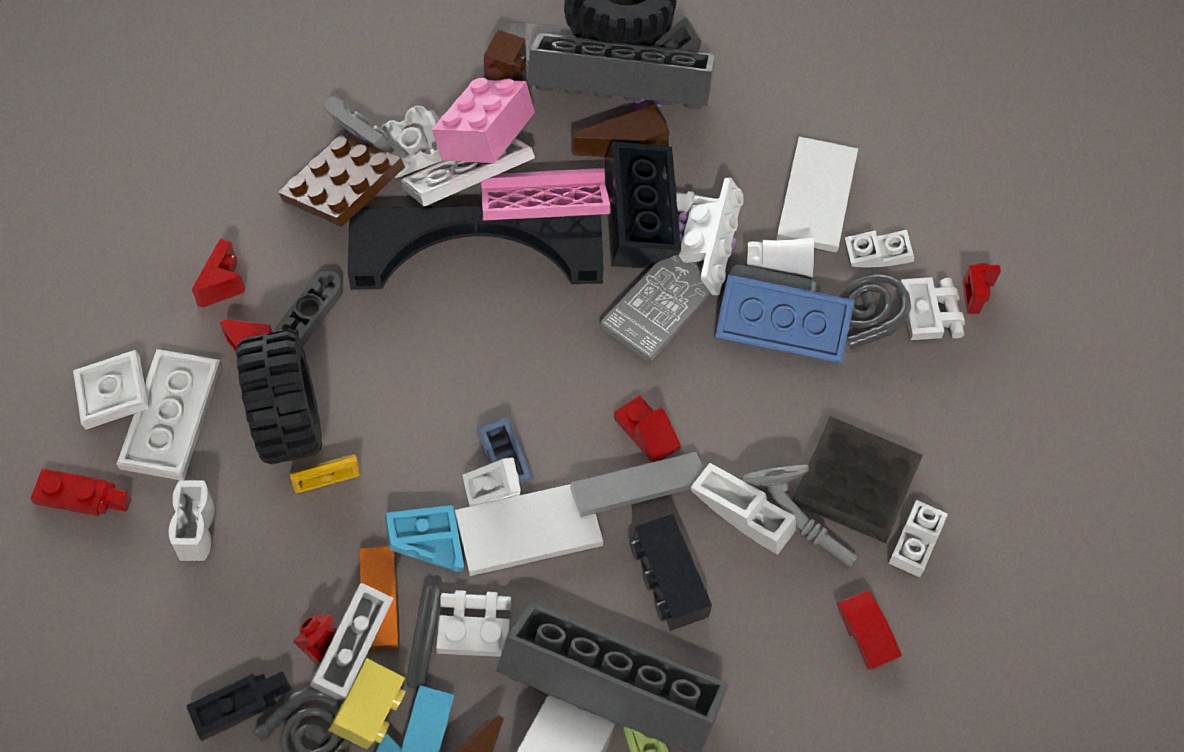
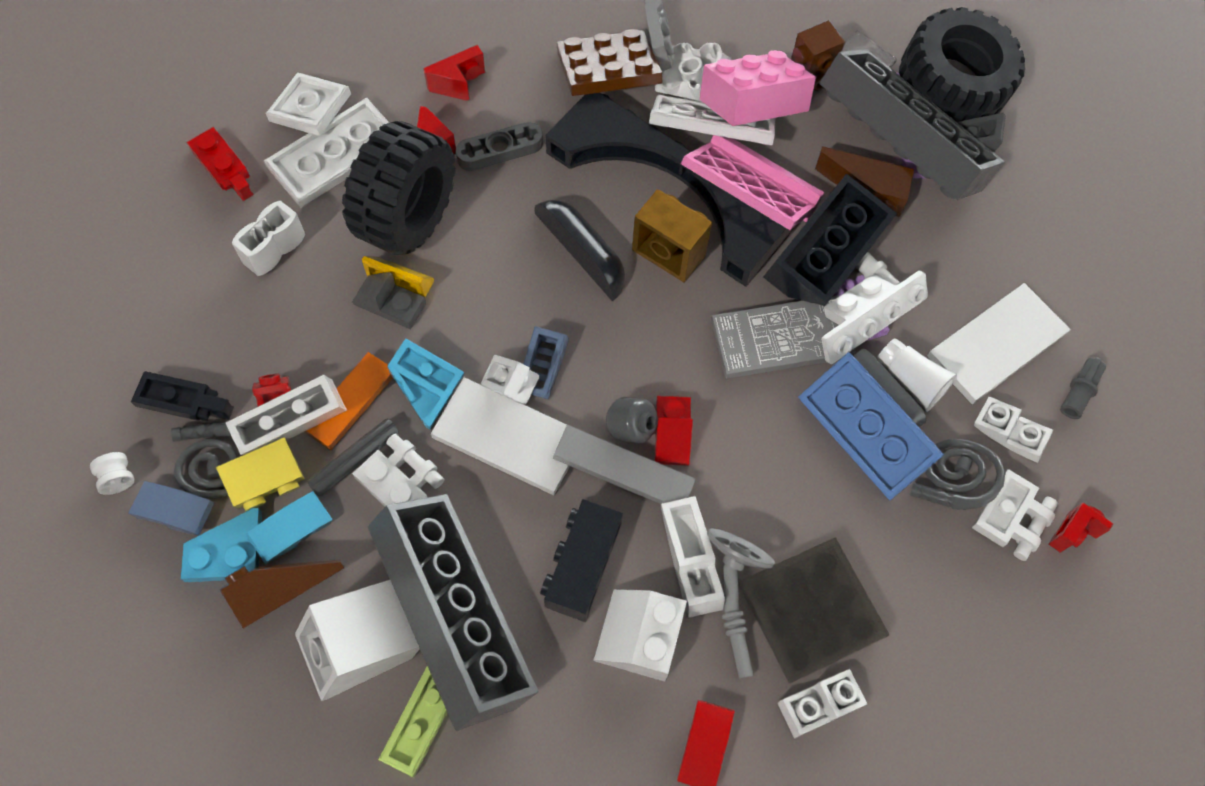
camera: 40 degrees right, 5 degrees up
none -> dark grey slope [352,272,426,330]
none -> black brick [534,200,625,301]
none -> white slope [594,589,687,682]
none -> dark grey head [606,397,658,443]
none -> pearl gold brick [632,189,712,283]
none -> dark grey axle [1060,357,1106,419]

